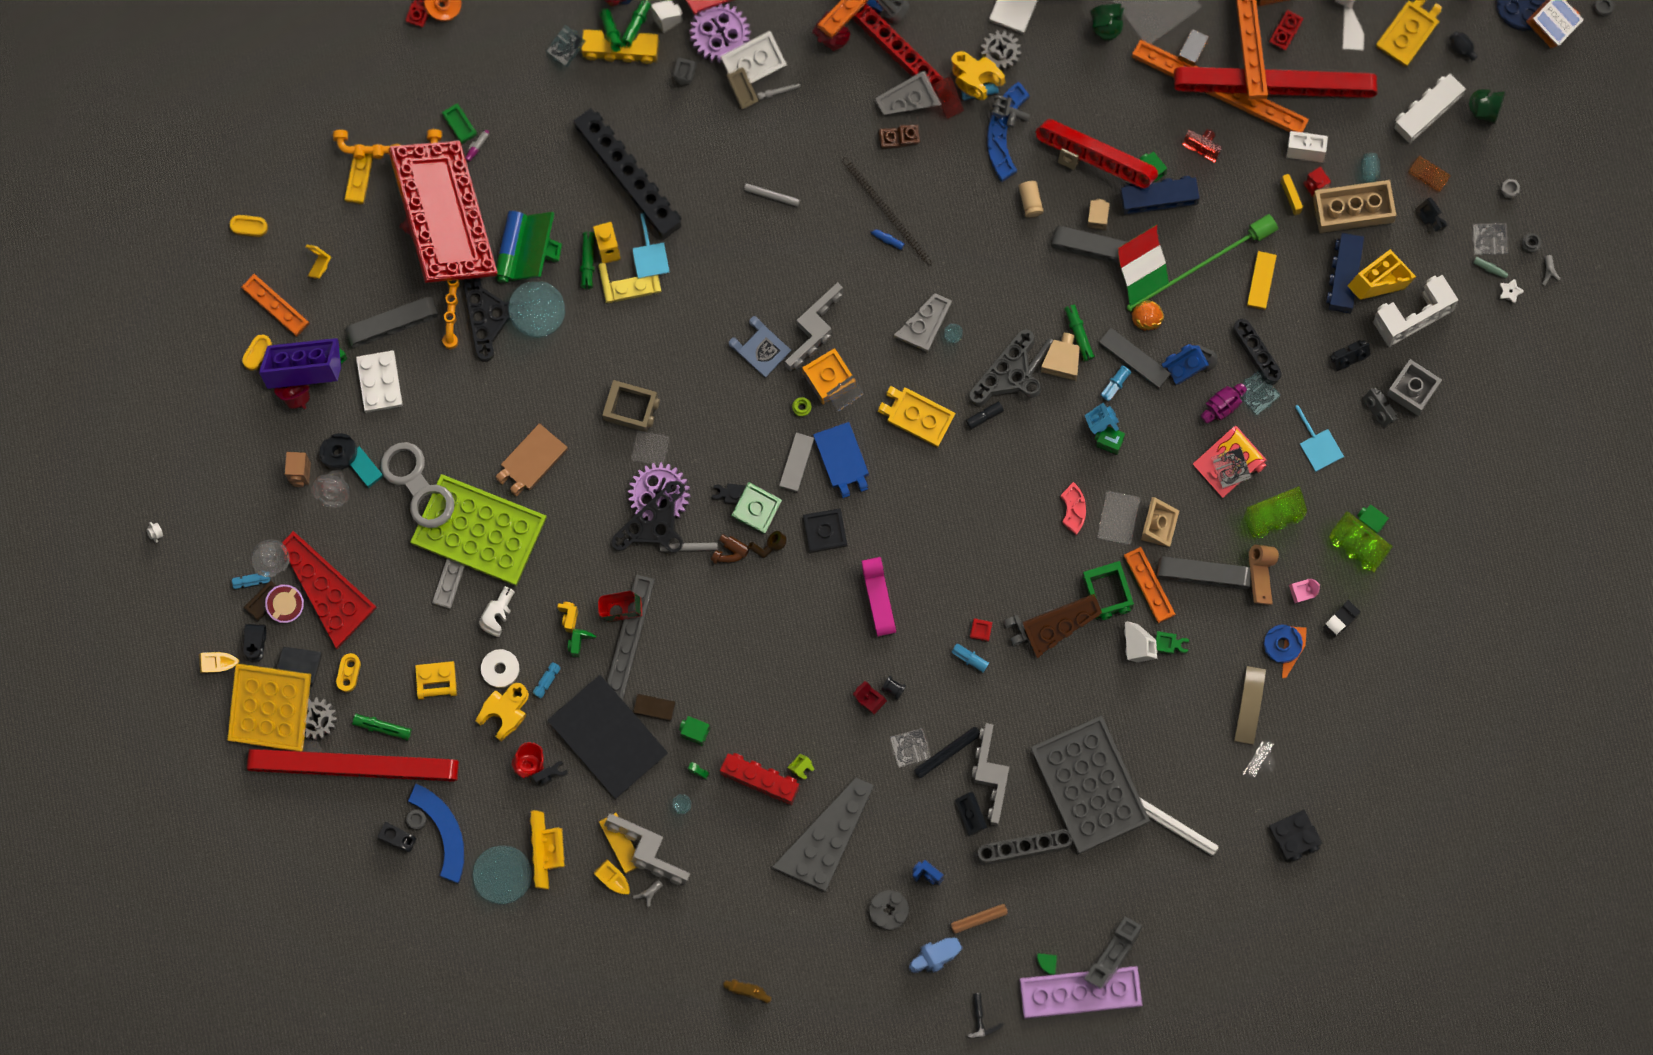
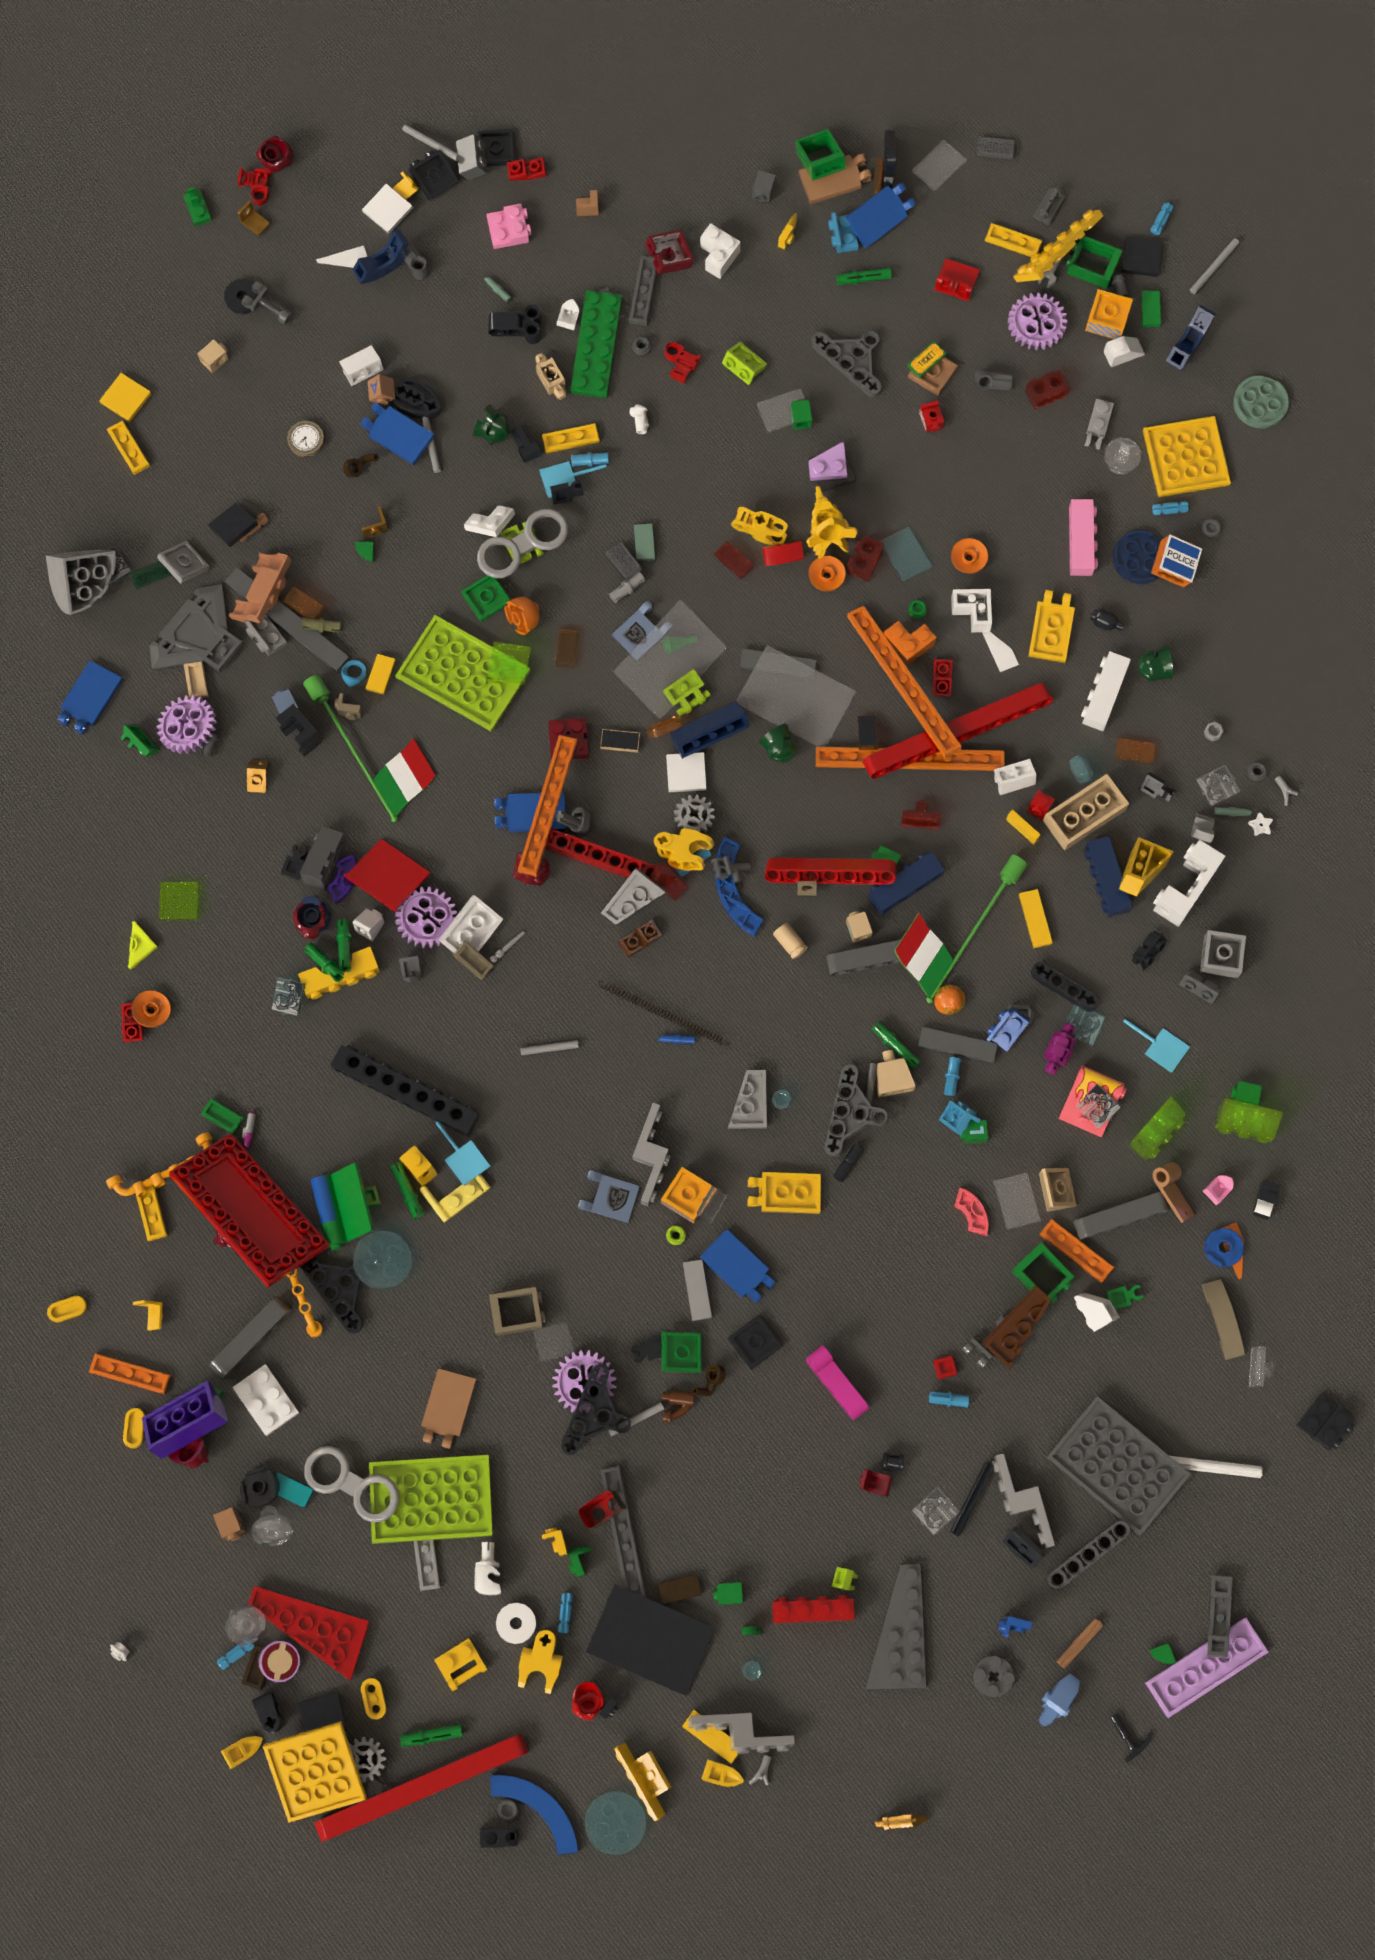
camera: 30 degrees left, 0 degrees up
none -> light grey slope [1191,813,1215,843]

